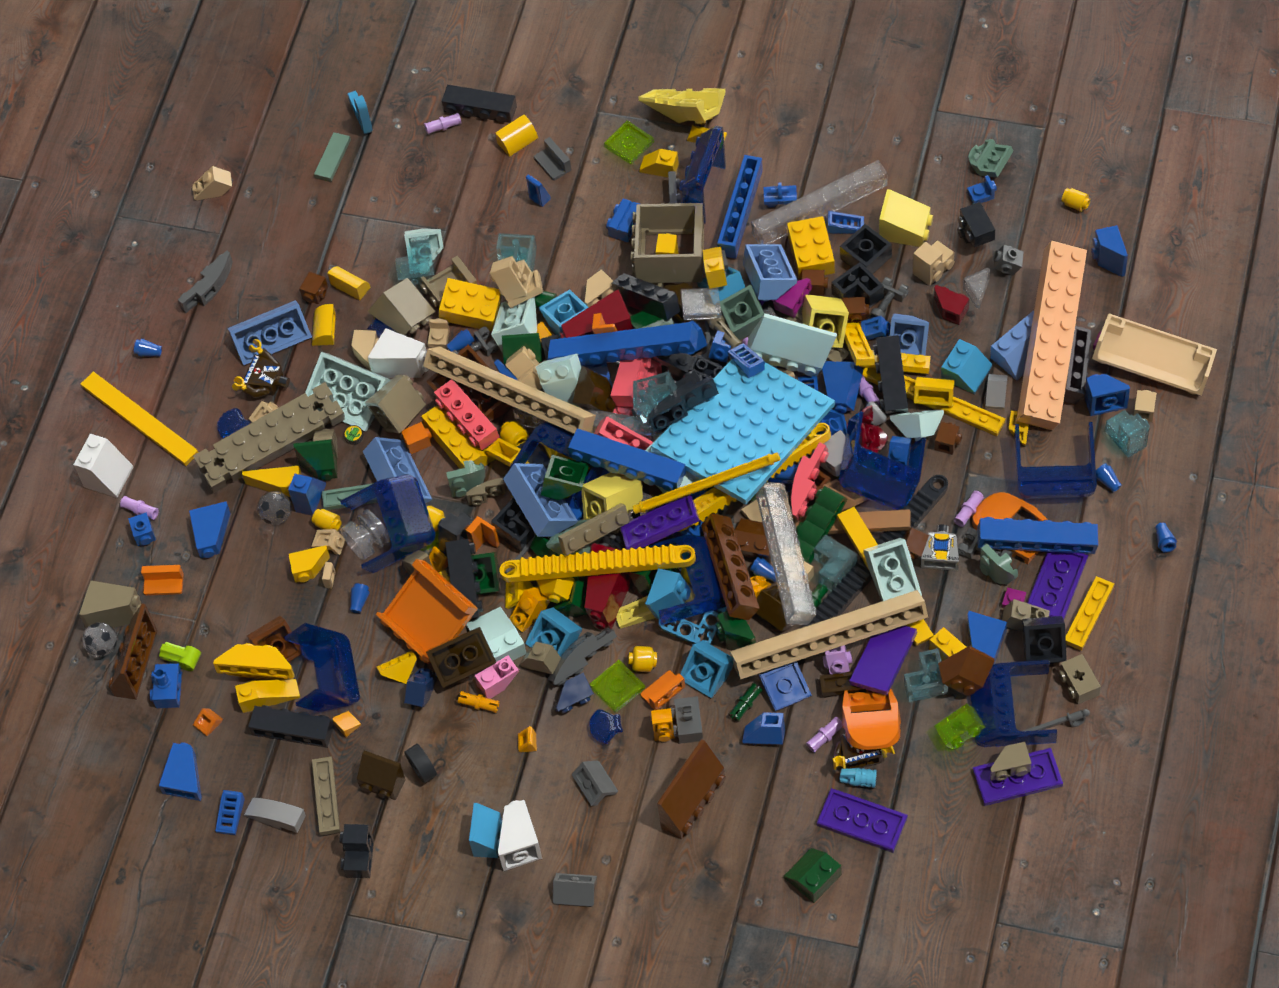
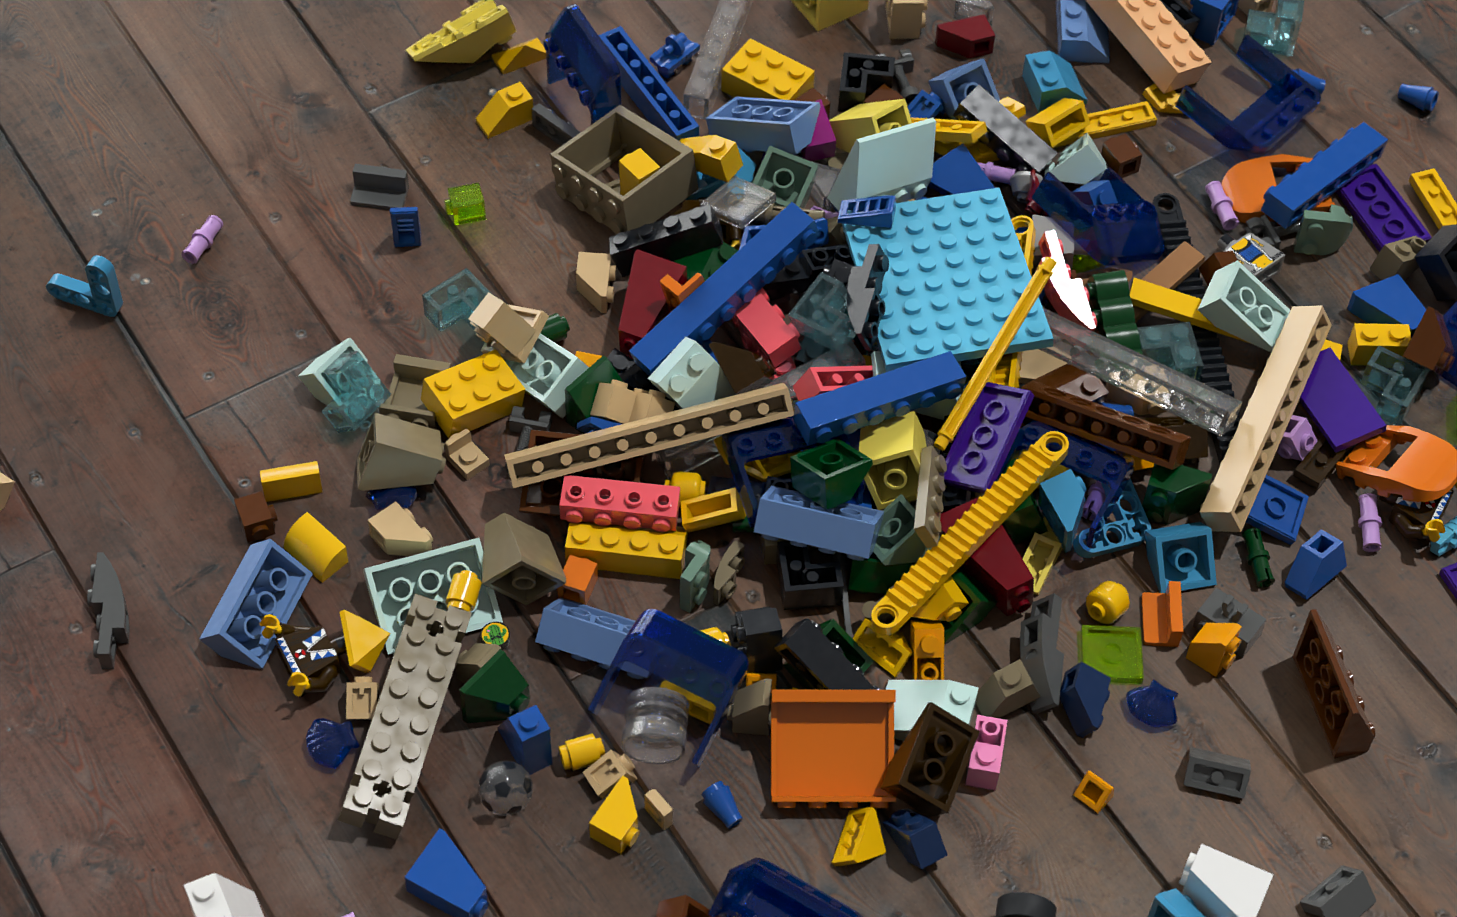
camera: 55 degrees left, 5 degrees down
yellow tile [81,371,199,466] -> none
blue cone [134,338,162,357] -> none
yellow slope [242,466,302,497] -> none
sand green tile [314,132,351,182] -> none
sand green tile [322,483,381,510] -> none
white slope [368,328,428,378] -> none
black brick [442,84,517,123] -> none
blue cone [446,329,475,351] -> none
light orange pin [458,691,500,713] -> none
orange panel [466,516,500,552] -> none
yellow brick [495,115,538,157] -> none
dark azure slope [525,607,582,657] -> none
dark azure slope [539,289,589,338] -> none
clear neon green tile [604,120,655,164] -> none
blue brick [606,199,639,243] -> none
blue slope [825,211,864,233] -> none
black brick [840,224,892,274] -> none
light grey slope [985,374,1008,410] -> none
magenta plate [1002,587,1026,608] -> none
none -> yellow slope [339,610,390,673]
none -> clear neon green brick [444,182,486,225]
none -> yellow brick [445,570,482,612]

